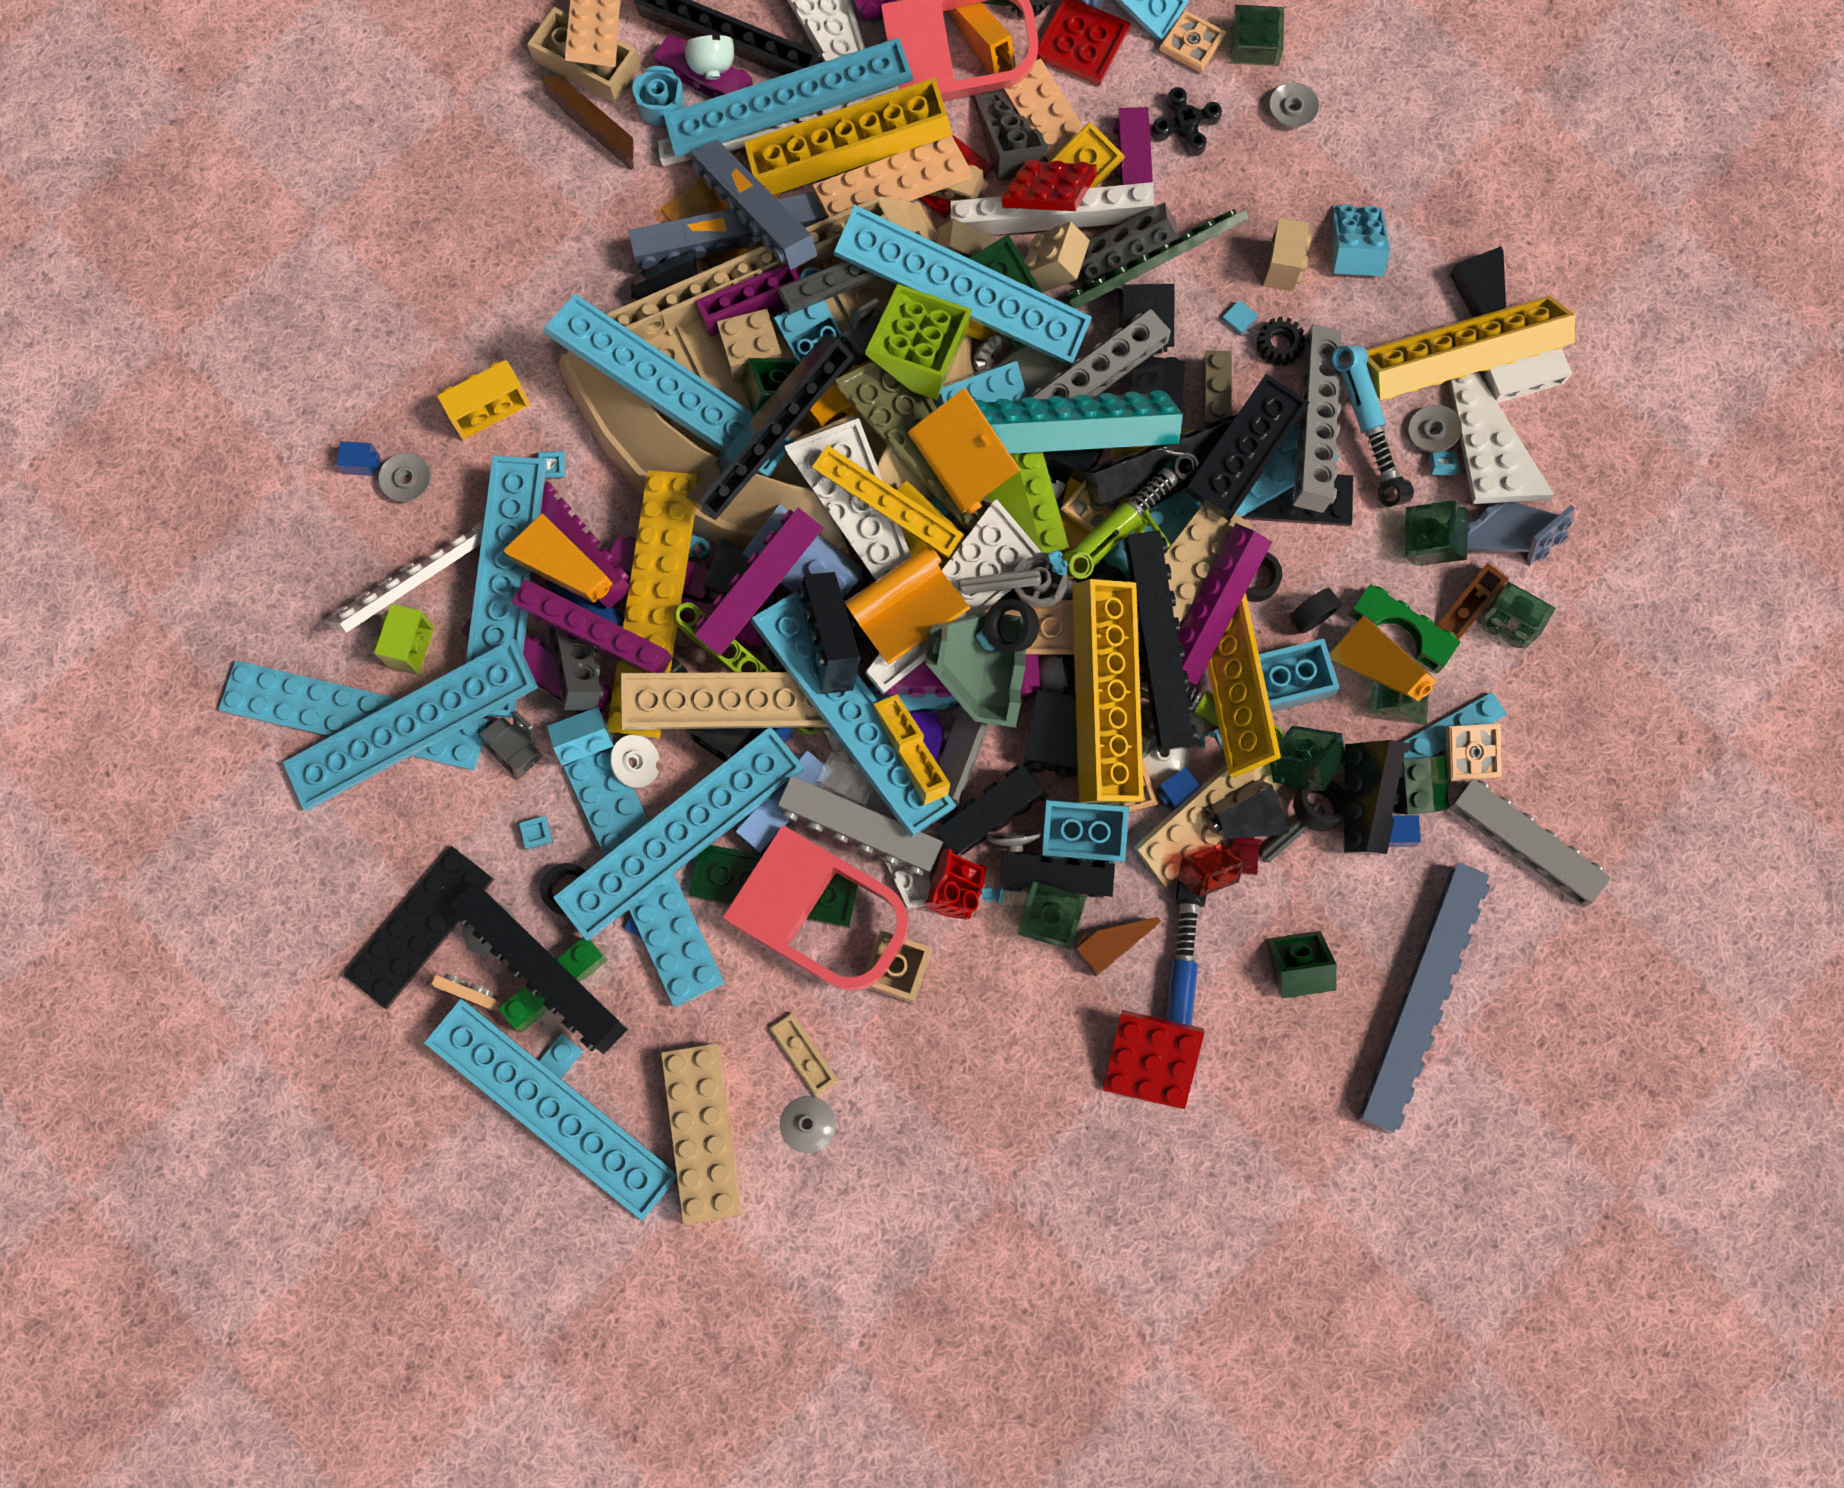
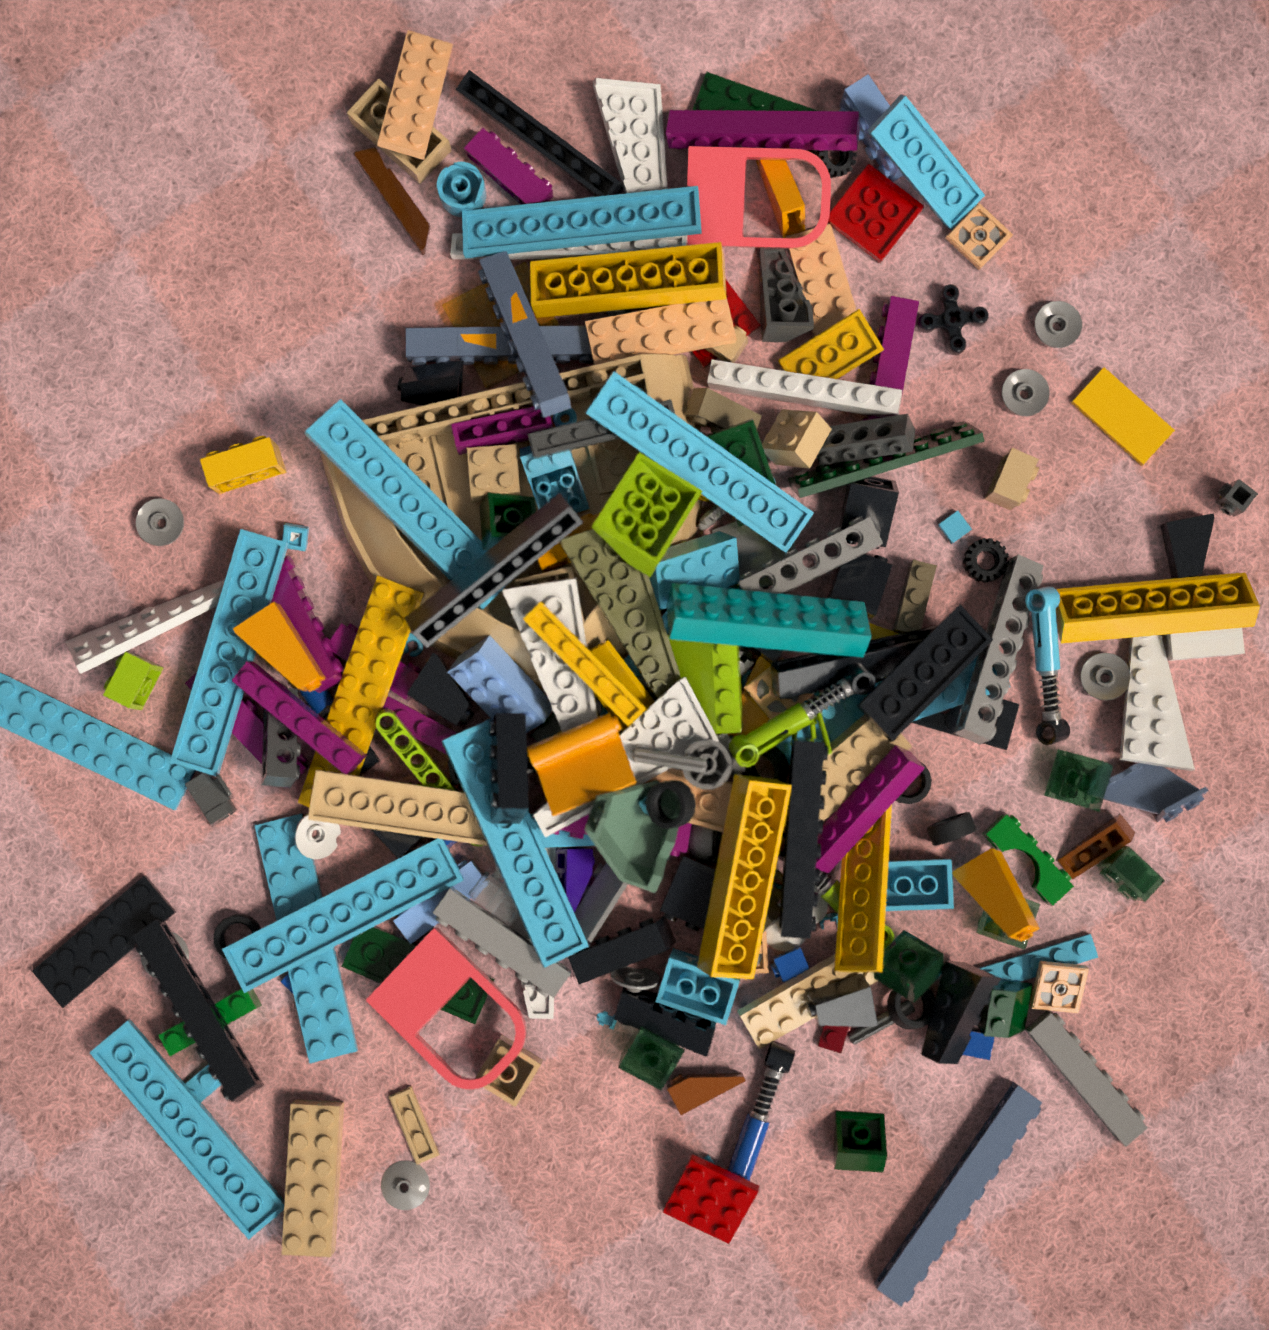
camera: 10 degrees right, 10 degrees up
medium azure plate [283,638,538,811] -> none
blue brick [337,441,380,476] -> none
light nougat piece [432,973,499,1011] -> none
medium azure plate [519,816,554,850] -> none
medium azure slope [547,707,615,765] -> none
light aqua cylinder [684,35,734,80] -> none
magenta brick [694,507,823,656] -> none
dark grey piece [838,298,883,366] -> none
yellow slope [873,694,950,805] -> none
light orange door [907,388,1020,515] -> none
red slope [925,849,987,920] -> none
red plate [1001,160,1097,212] -> none
medium azure piece [1046,549,1068,575] -> none
clear red brick [1177,843,1245,897] -> none
clear green brick [1230,5,1284,66] -> none
medium azure slope [1332,204,1390,276] -> none
medium azure tile [1429,451,1460,476] -> none
none -> light grey dish [1002,369,1050,416]
none -> yellow tile [1071,367,1175,466]
none -> dark grey brick [1215,479,1258,517]

